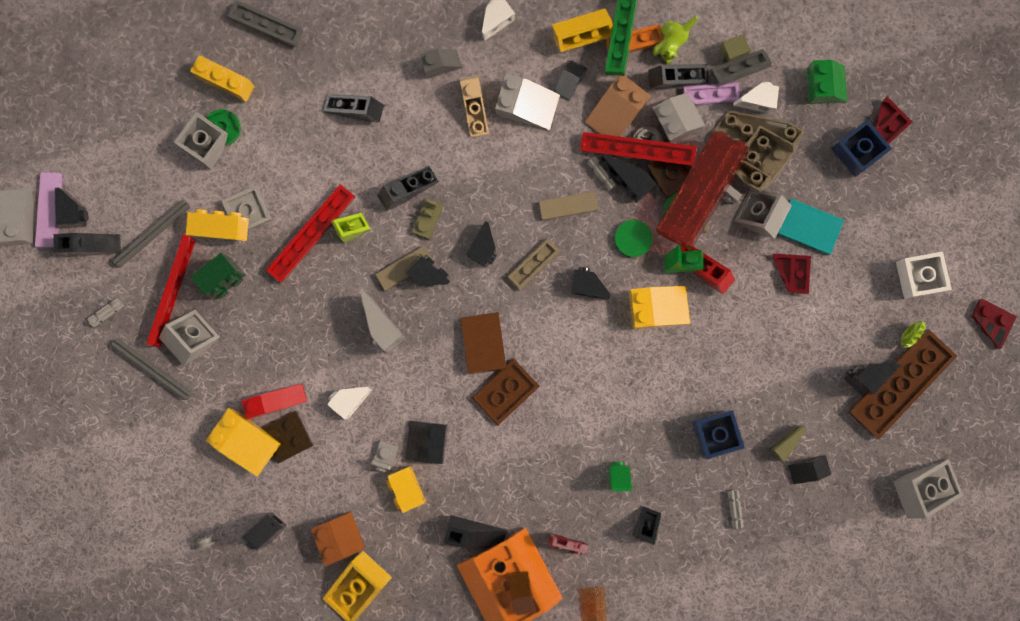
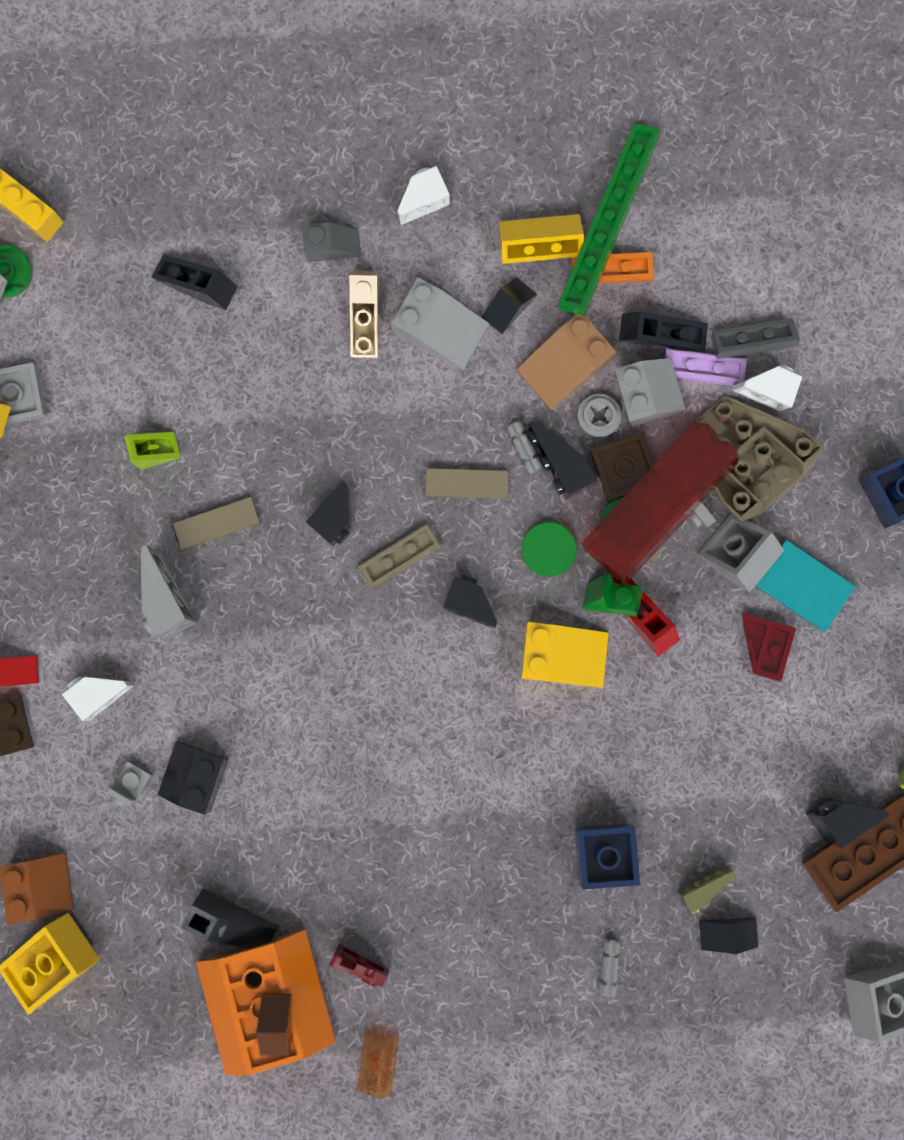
camera: 10 degrees right, 0 degrees up
dark grey plate [228,0,304,48] -> none
red plate [266,184,356,283] -> none
black slope [377,166,439,211] -> none
yellow brick [386,466,426,513] -> none
black slope [405,254,450,286] -> none
olive plate [412,198,444,240] -> none
reddish brown tile [461,312,507,375] -> none
reddish brown tile [472,358,540,426] -> none
red plate [580,132,697,166] -> none
green slope [608,461,632,492] -> none
black slope [632,506,661,545] -> none
lime animal [653,16,698,64] -> none
olive brick [719,34,751,63] -> none
green slope [807,60,847,104] -> none

